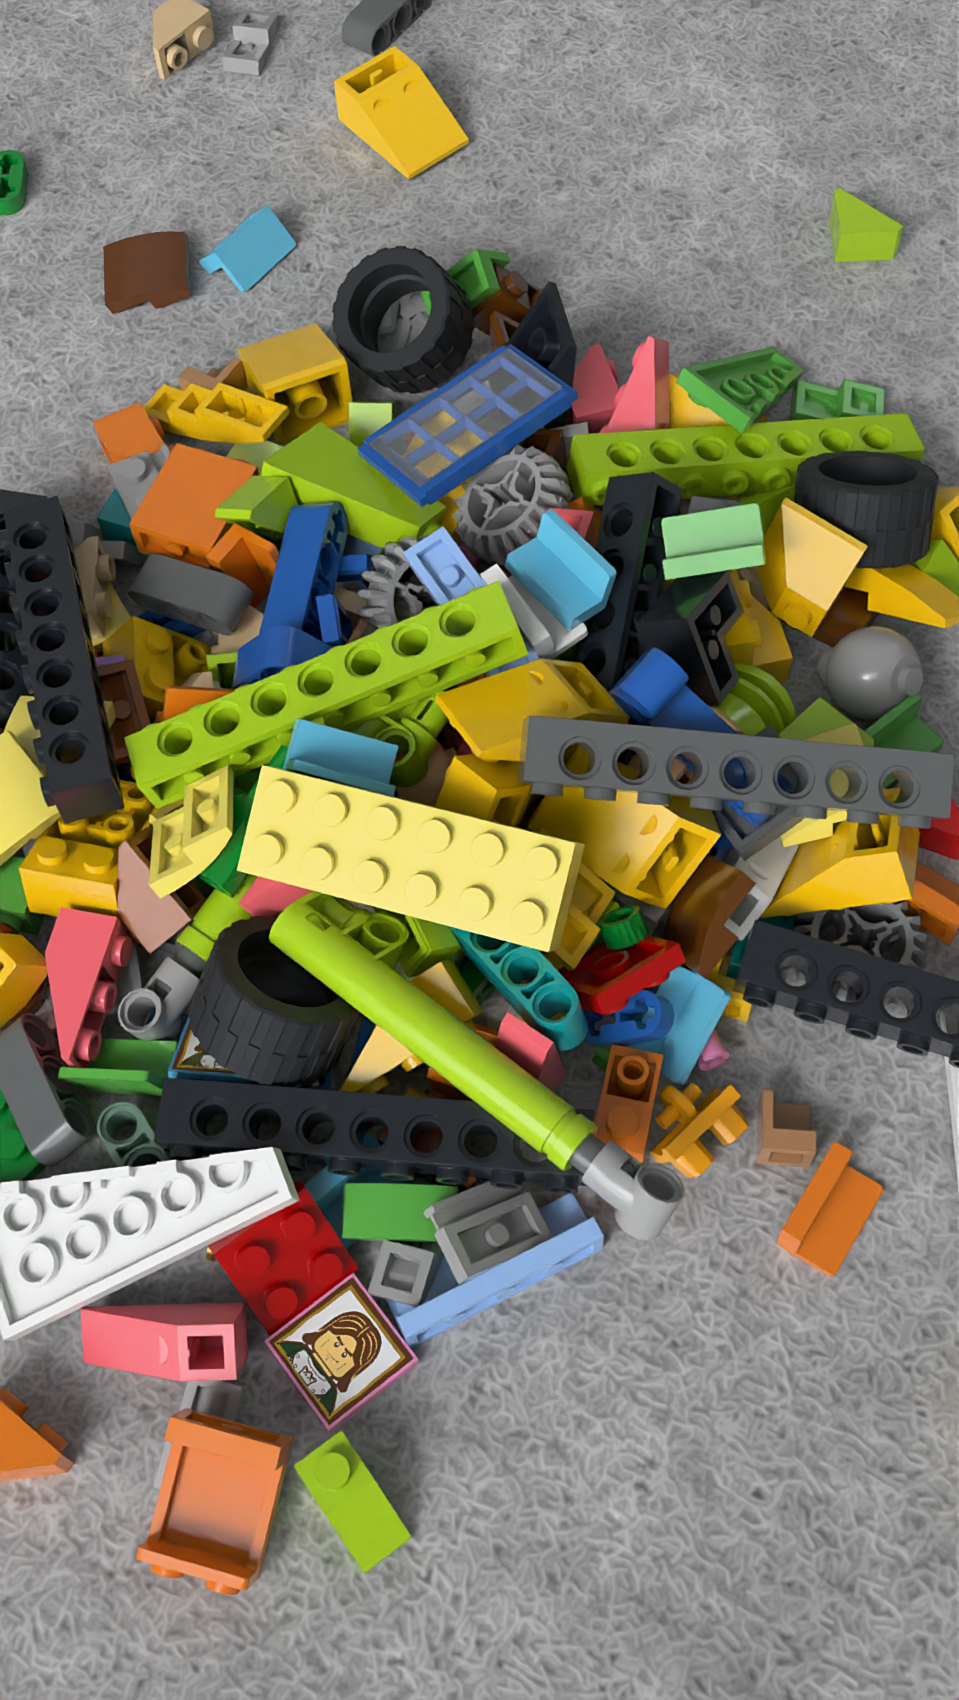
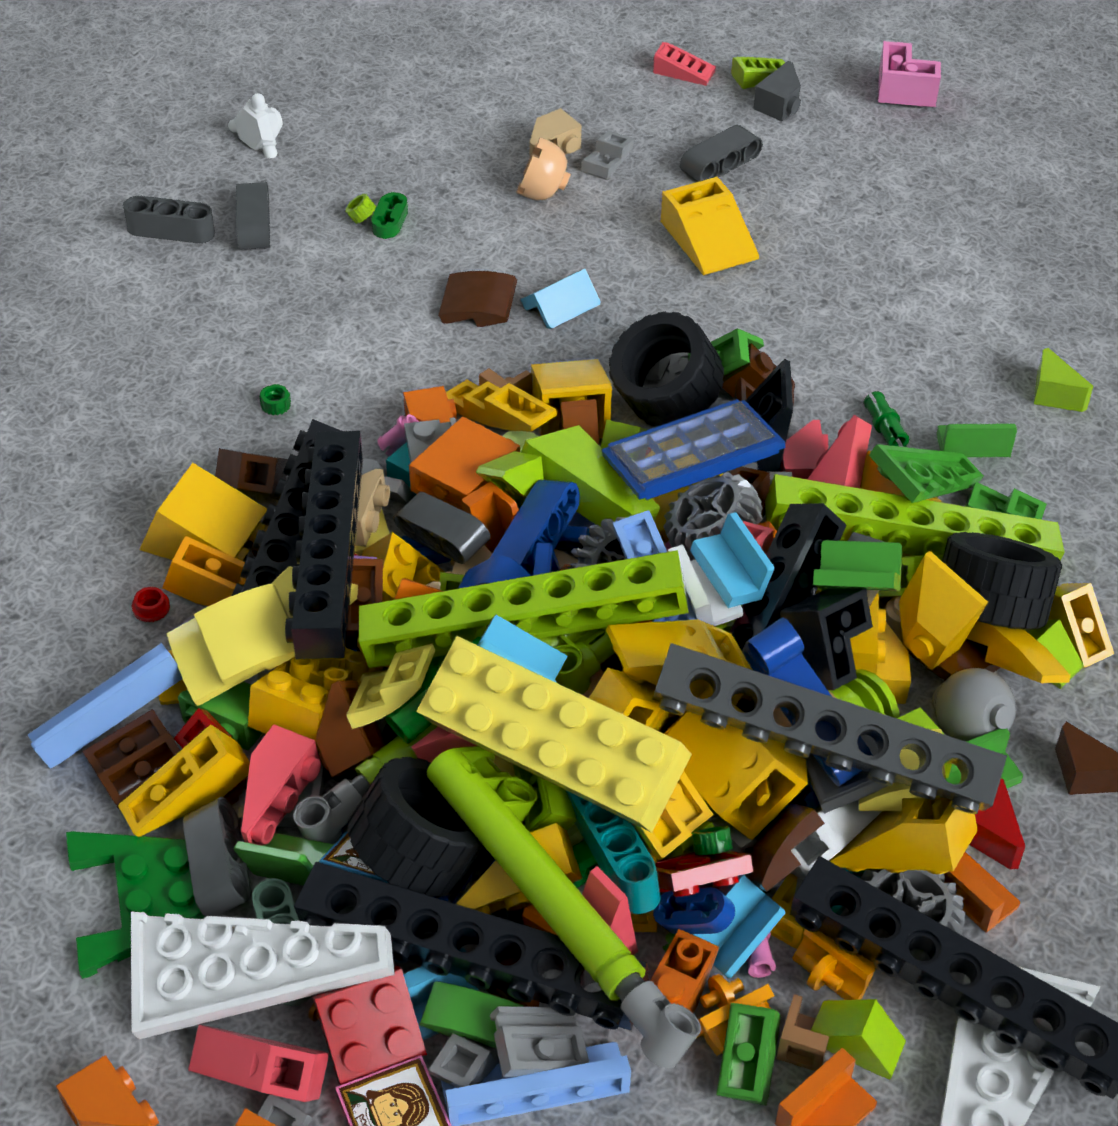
camera: 10 degrees right, 15 degrees down
none -> bright pink pin [377,414,419,456]
none -> light nougat cylinder [516,137,571,200]
none -> dark orange slope [559,399,599,445]
none -> bright green slope [716,1003,781,1106]
none -> light orange hips [792,929,876,1000]
none -> lime slope [810,999,906,1080]
none -> green pin [863,391,910,447]
none -> bright green panel [936,424,1017,457]

